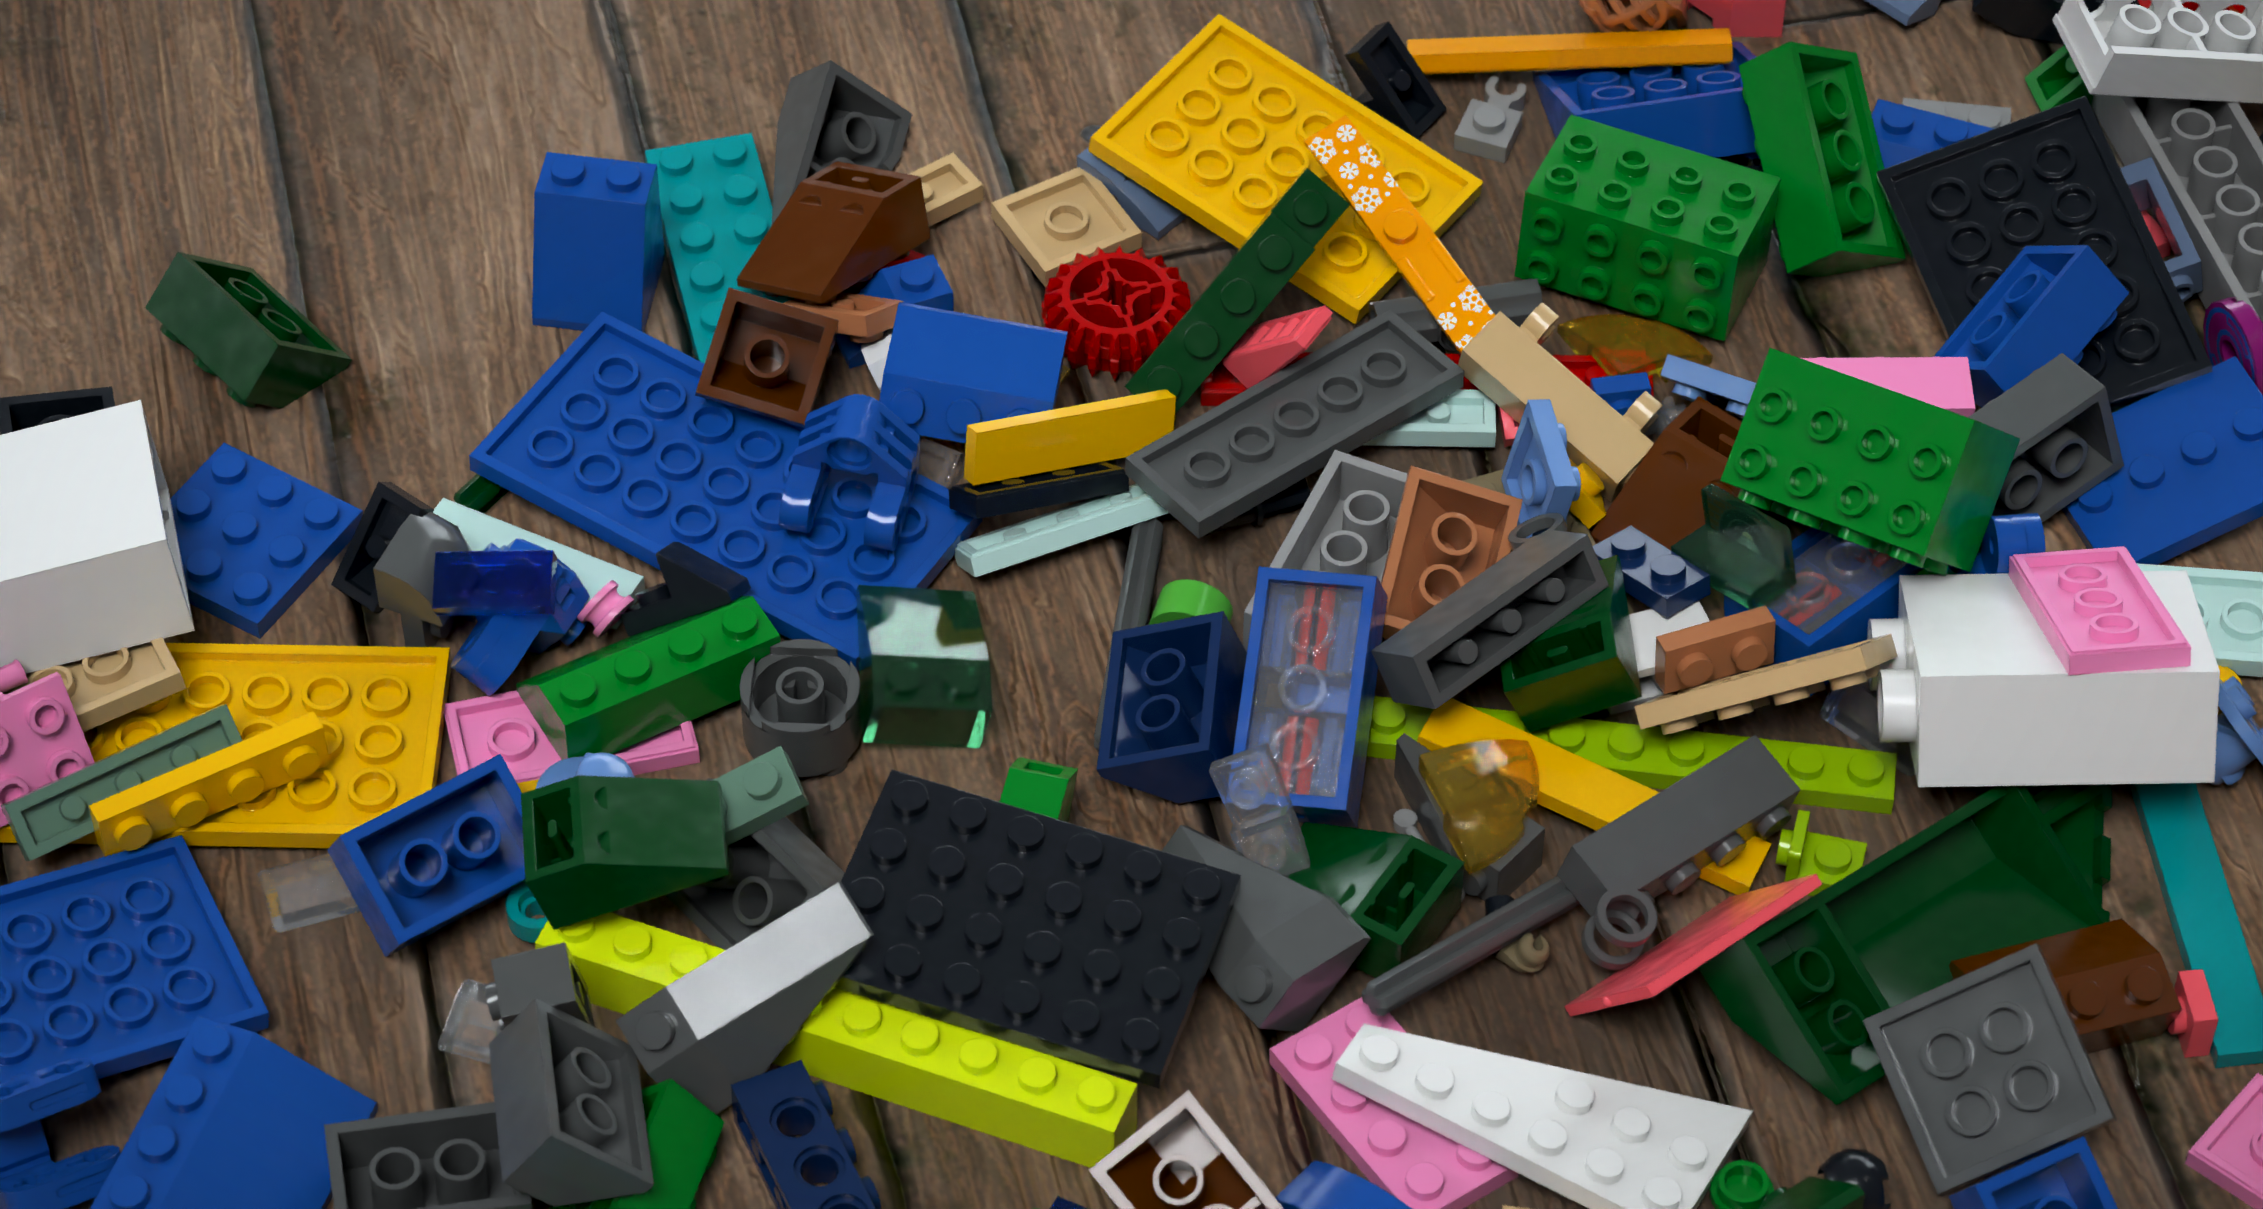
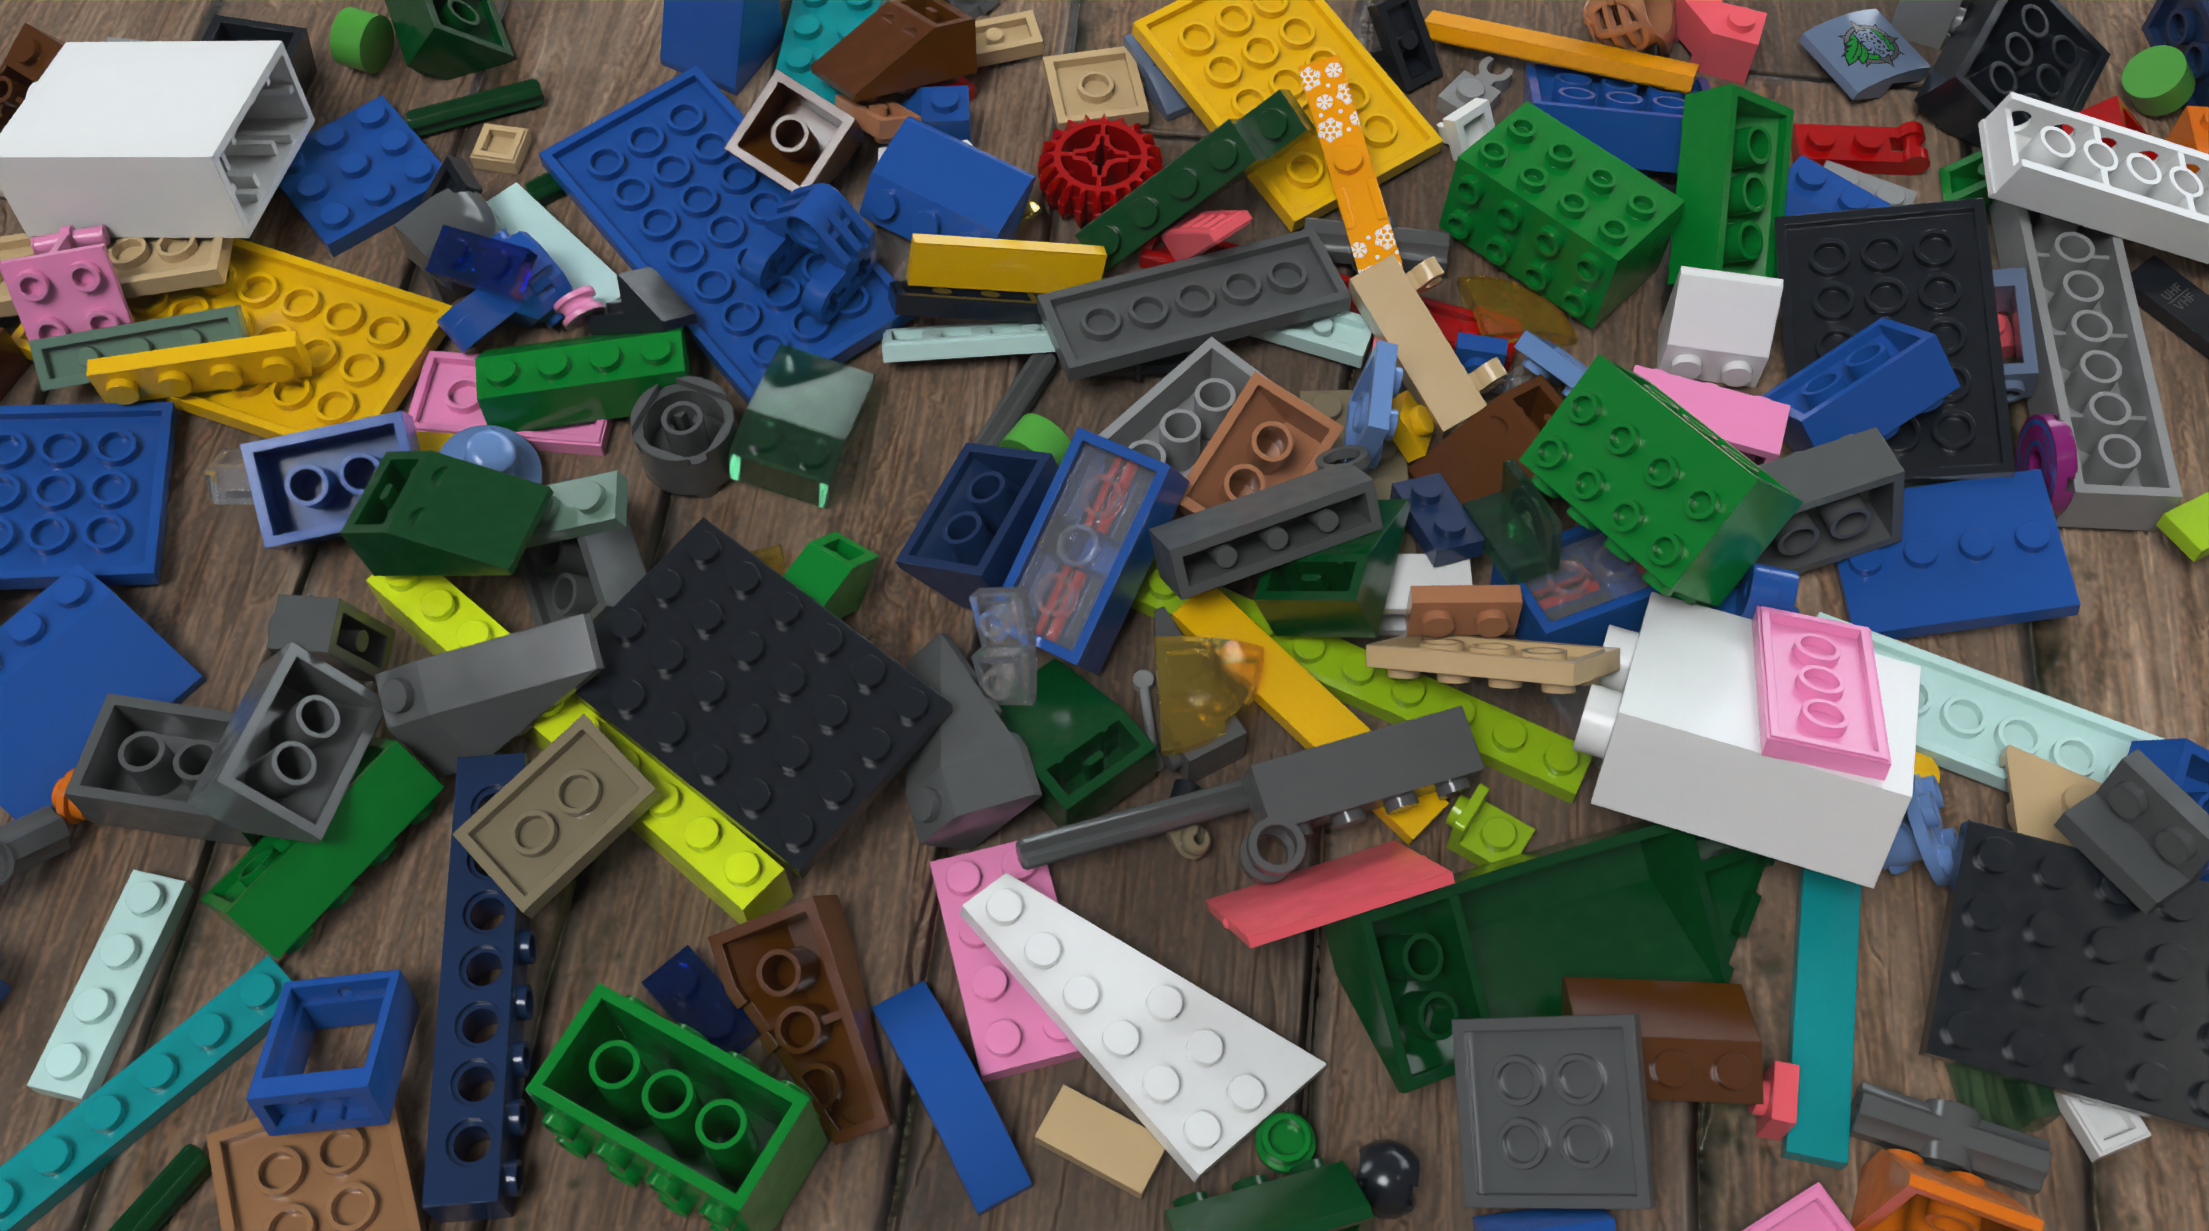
camera: 20 degrees right, 10 degrees up
none -> bright green piece [330,6,394,74]
none -> dark green axle [406,78,544,137]
none -> dark tan plate [452,714,662,918]
none -> tan tile [470,123,532,174]
none -> white tile [1437,97,1495,162]
none -> white slope [1656,266,1783,388]
none -> red plate [1791,121,1930,176]

